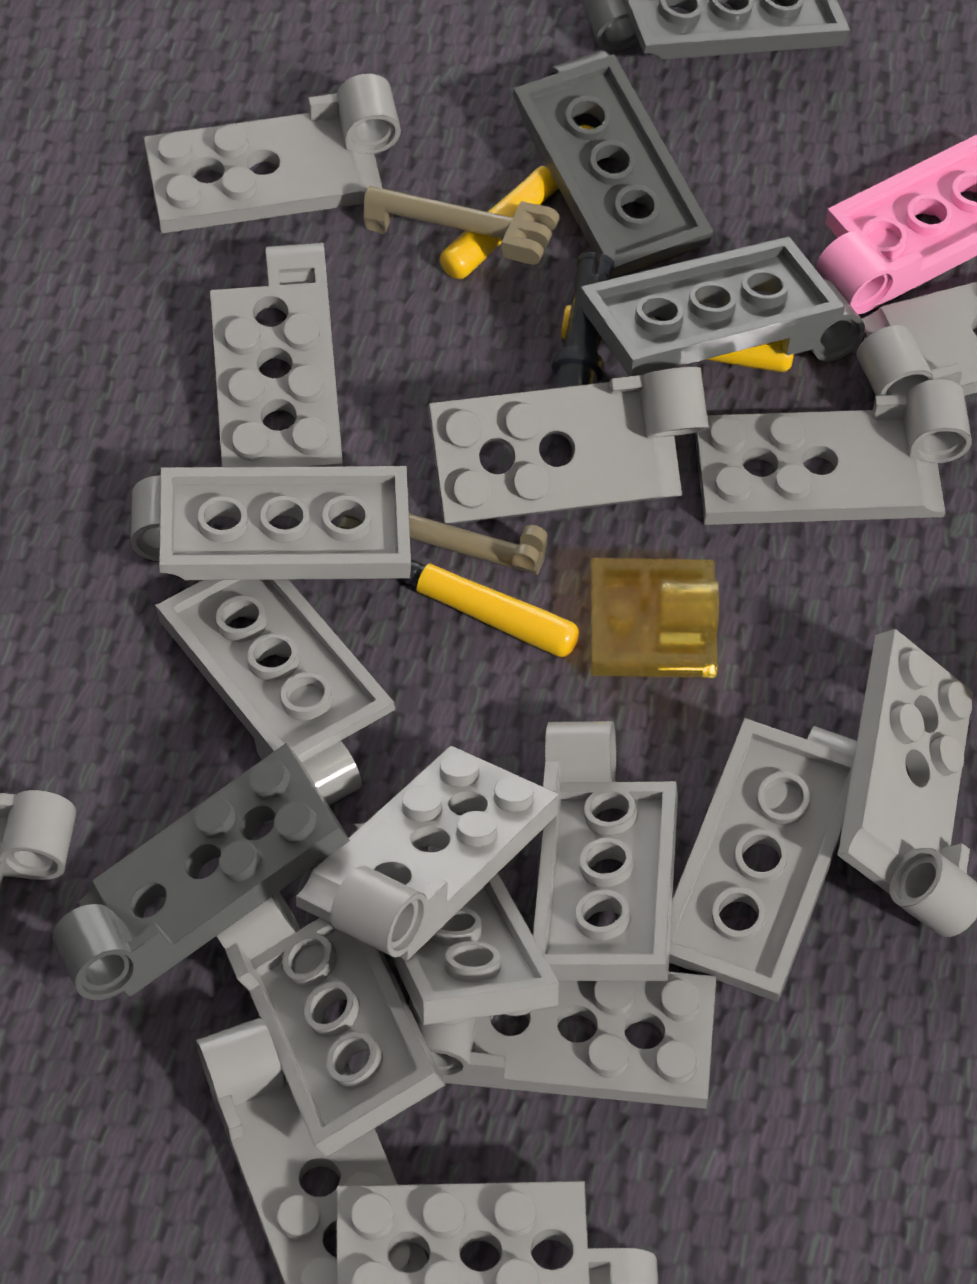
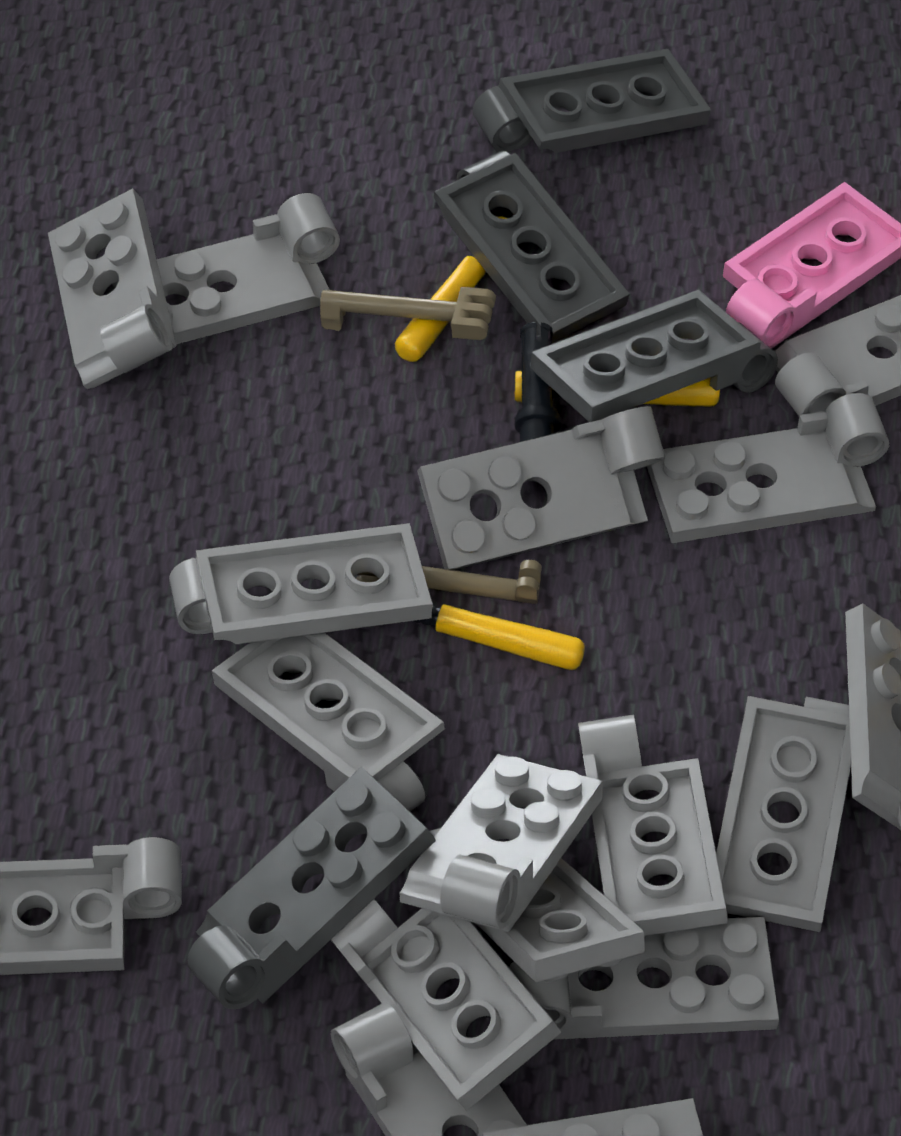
camera: 10 degrees left, 5 degrees down
light grey hinge [210,243,343,467] -> none
clear yellow plate [590,558,719,678] -> none
none -> light grey hinge [48,188,176,389]

